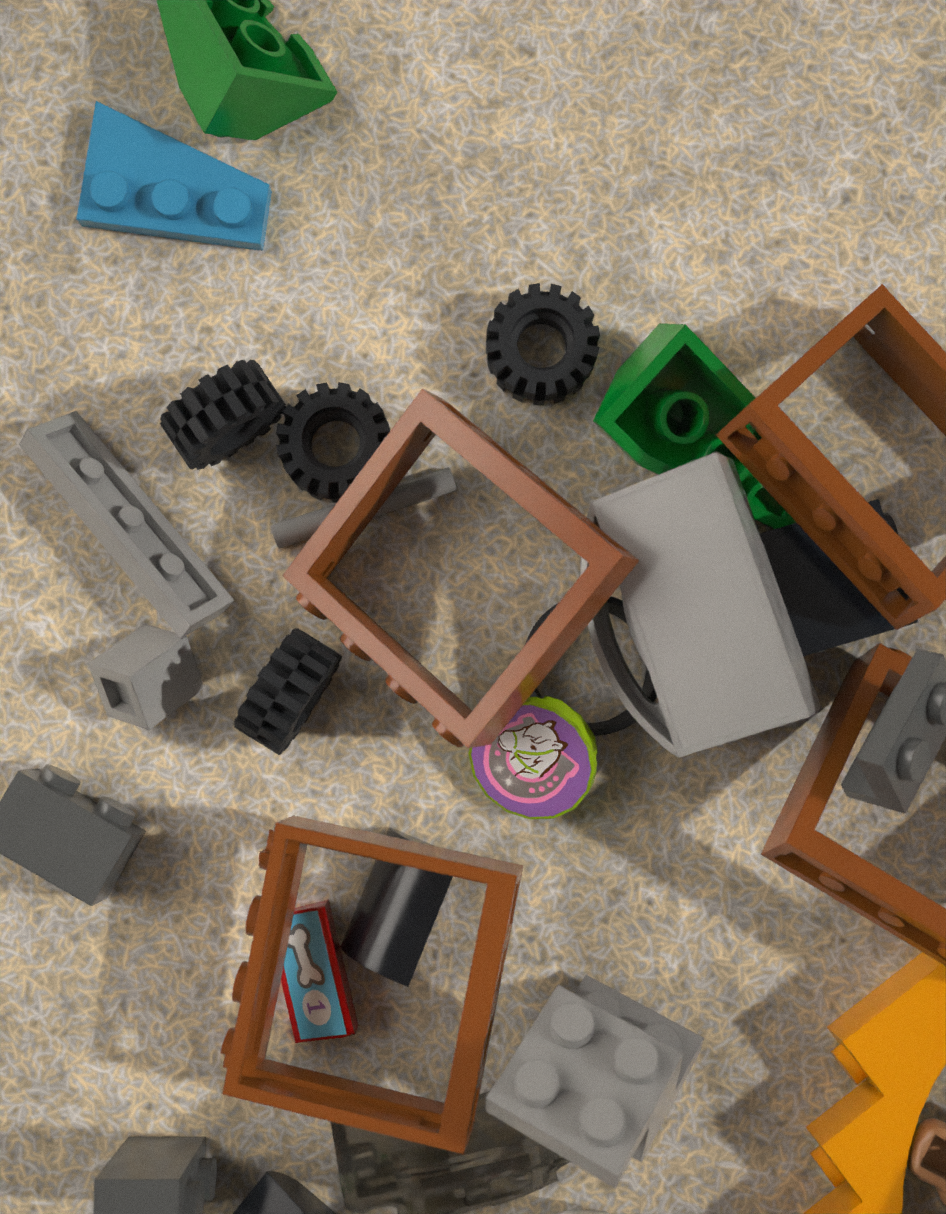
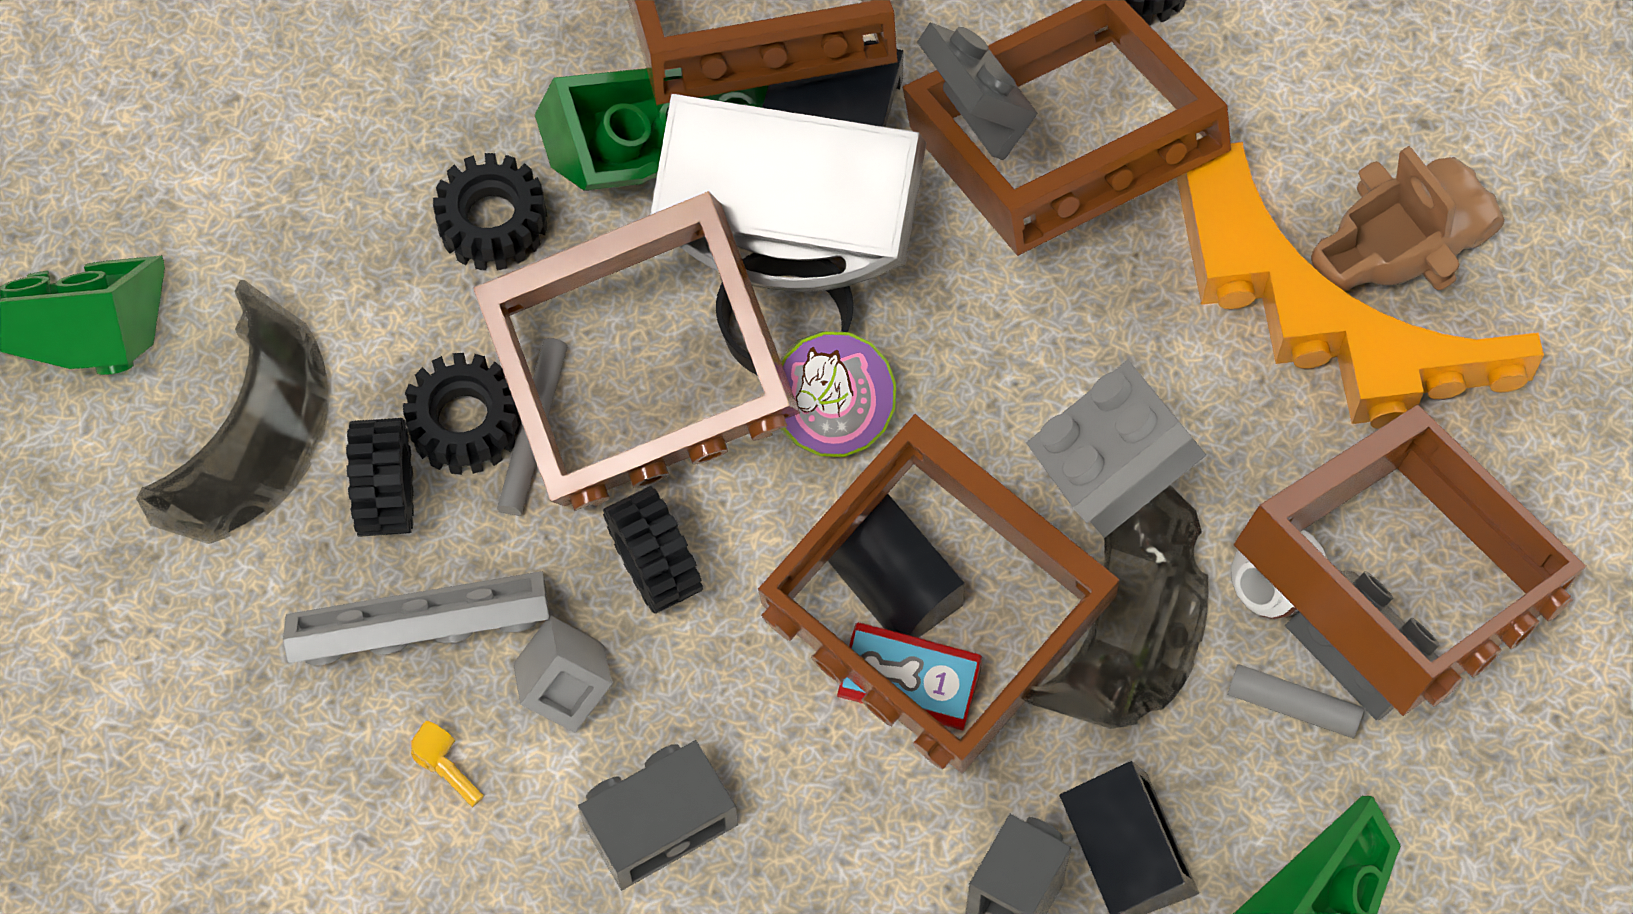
camera: 55 degrees left, 20 degrees down
dark azure wing [76,101,272,251] -> none
none -> clear smoke windscreen [136,280,329,544]
none -> yellow hand [411,721,484,808]

